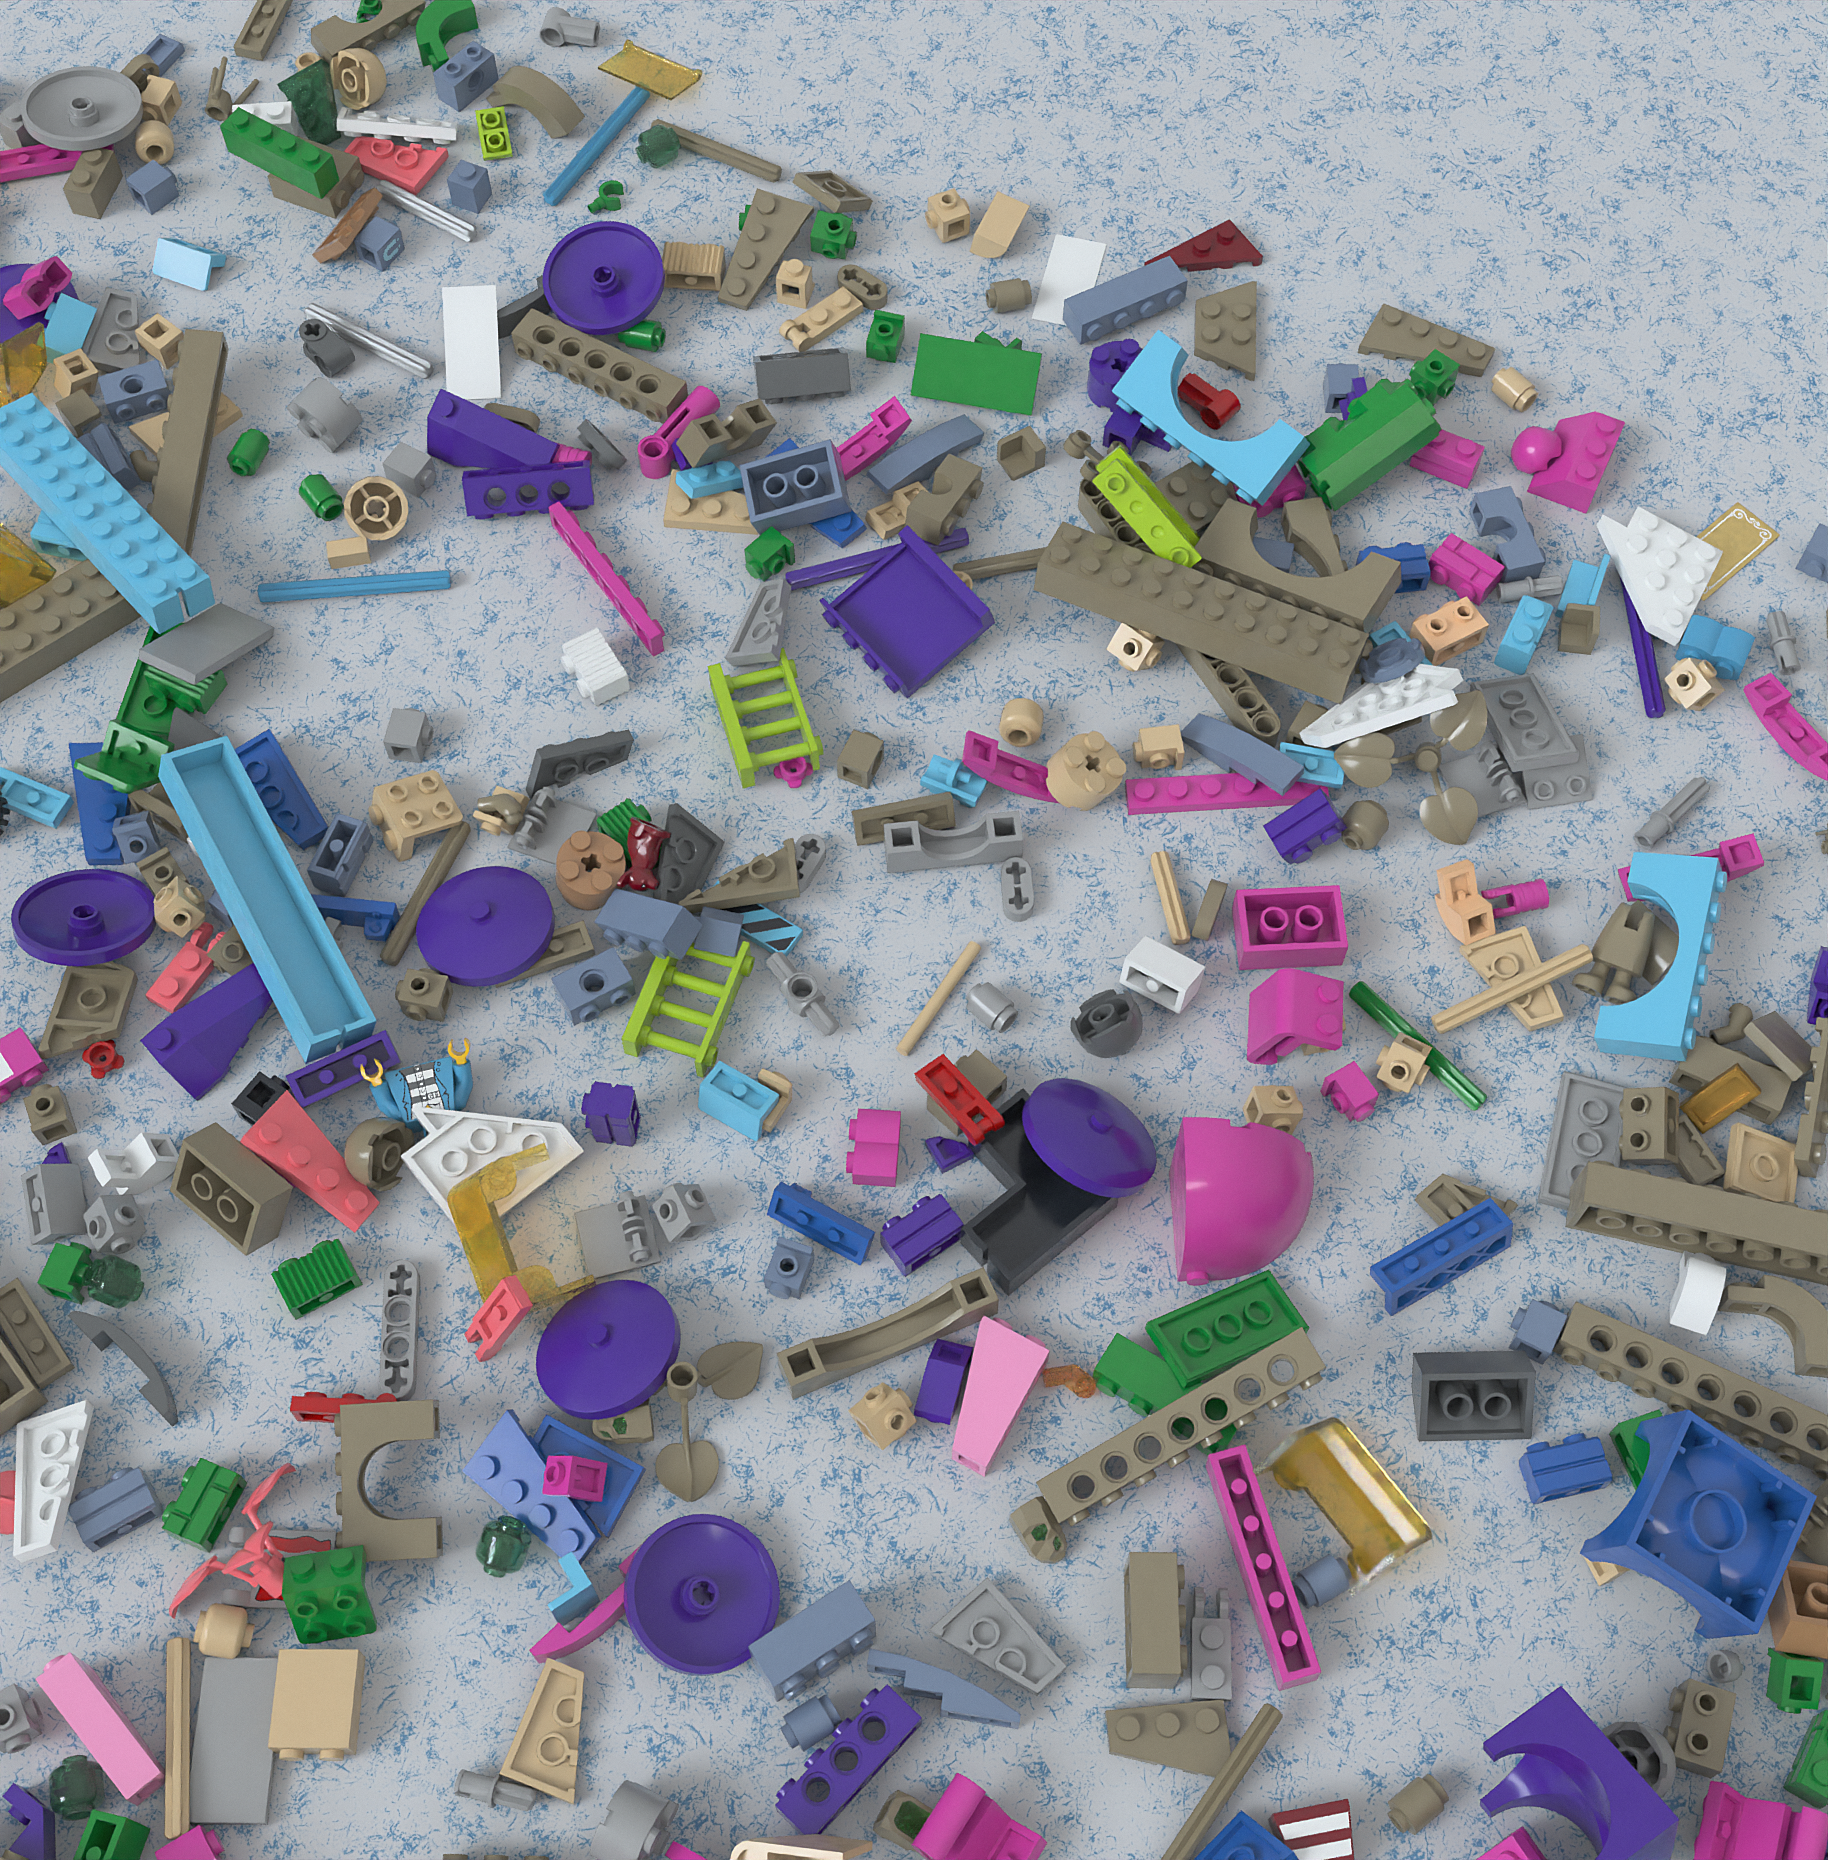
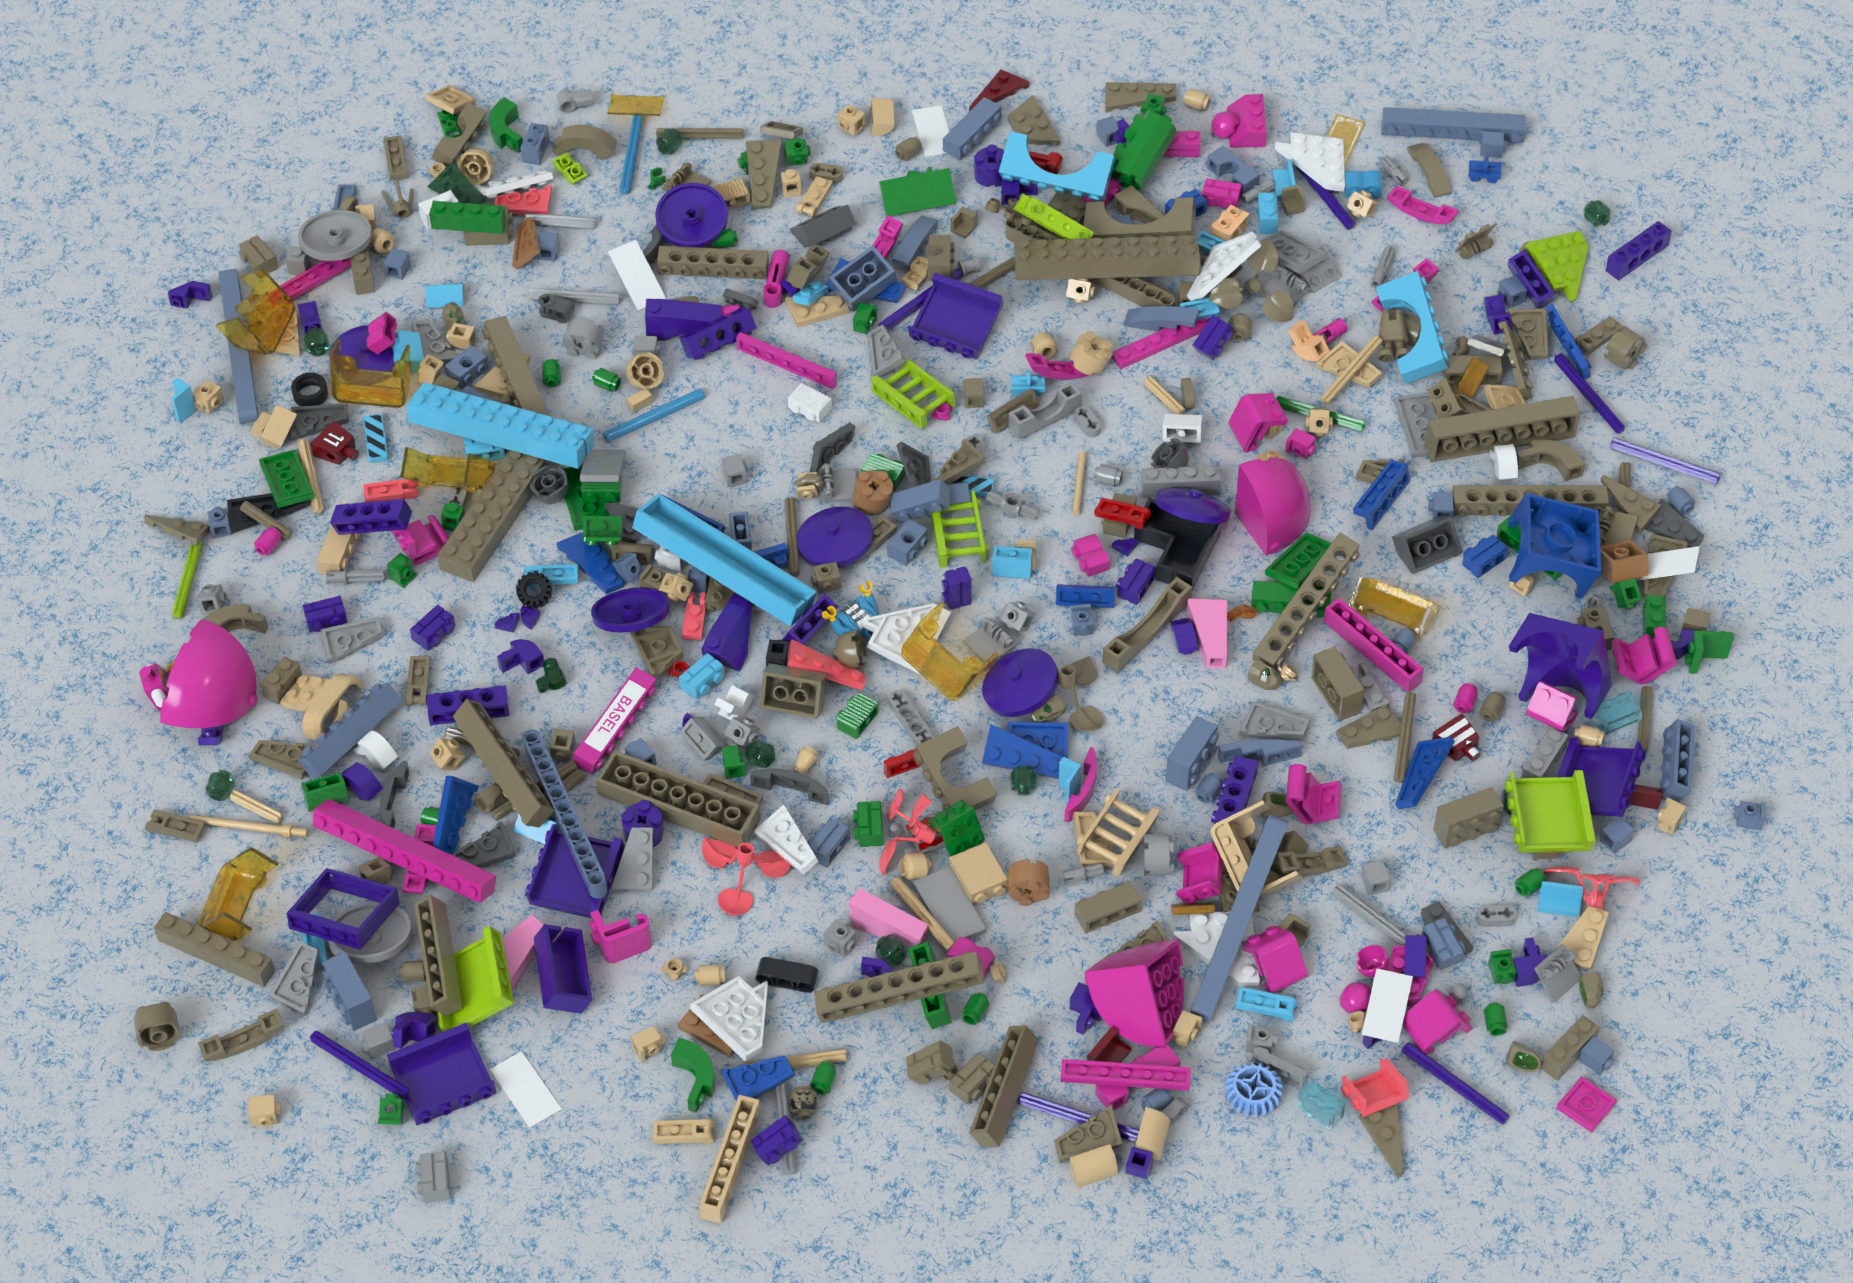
camera: 25 degrees left, 10 degrees down
dark tan brick [23,1084,77,1145] -> none
tan bracket [368,770,463,862] -> none
sand blue brick [447,159,492,214] -> none
coral hinge [464,1275,533,1362] -> none
dark pink bracket [542,1456,607,1502] -> none
dark red animal [617,817,672,892] -> none
dark purple dish [624,1514,780,1676] -> none
tan brick [848,1382,917,1450] -> none
green brick [866,310,905,363] -> none
tan brick [1132,724,1185,770] -> none
dark pink brick [1232,885,1348,970] -> none
sand blue tile [1359,638,1425,684] -> none
none -> dark tan rock [442,302,466,331]
none -> dark grey cylinder [530,466,569,504]
none -> dark tan hinge [662,162,711,192]
none -> medium azure brick [679,653,724,699]
none -> tan cone [793,746,818,775]
none -> light grey bush [958,256,980,276]
none -> medium nougat brick [1008,860,1050,906]
none -> tan fence [1076,787,1160,877]
none -> light grey arch [1141,466,1220,498]
none -> tan plate [1277,663,1298,682]
none -> dark pink brick [1453,683,1478,713]

